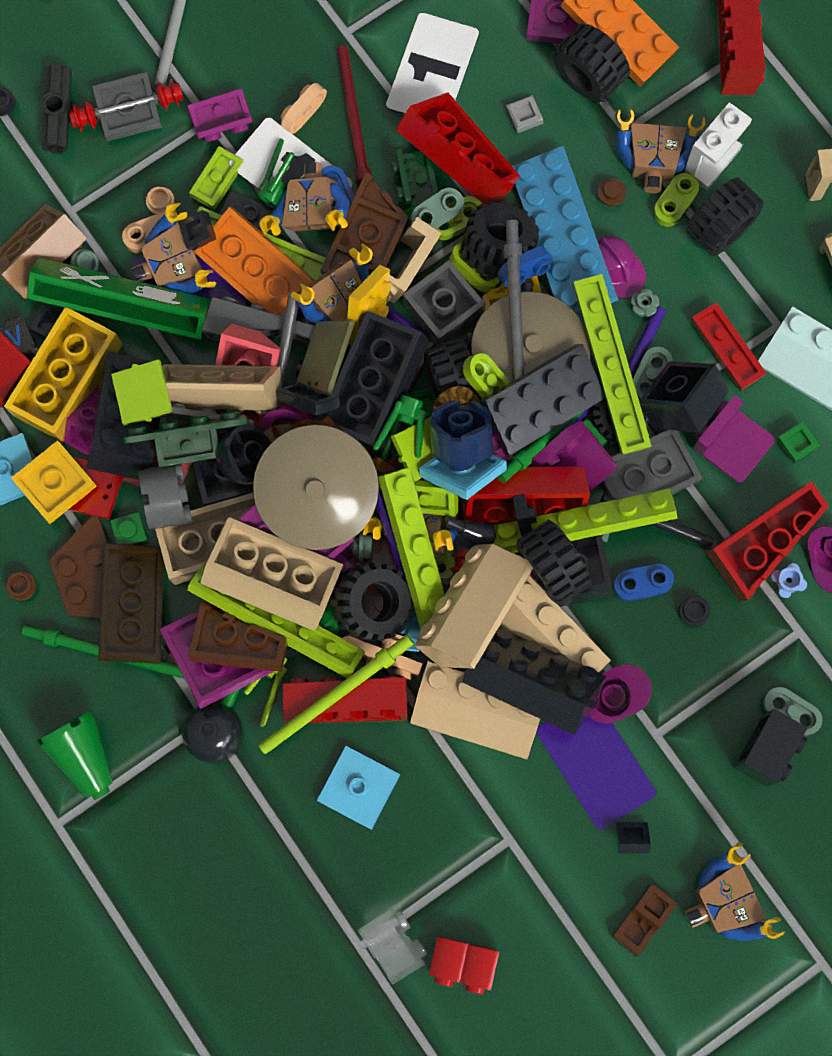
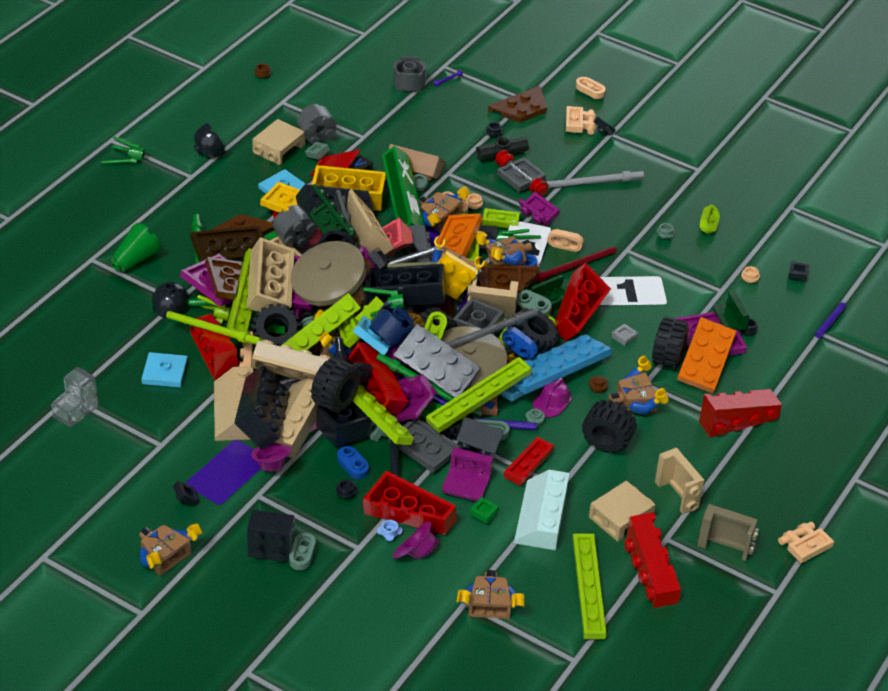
camera: 60 degrees right, 35 degrees down
reddish brown plate [5,571,36,601] -> none
lime piece [111,359,173,426] -> none
black plate [179,210,216,251] -> none
red brick [429,936,499,994] -> none
reddish brown slope [612,884,678,957] -> none
white panel [684,102,752,191] -> none

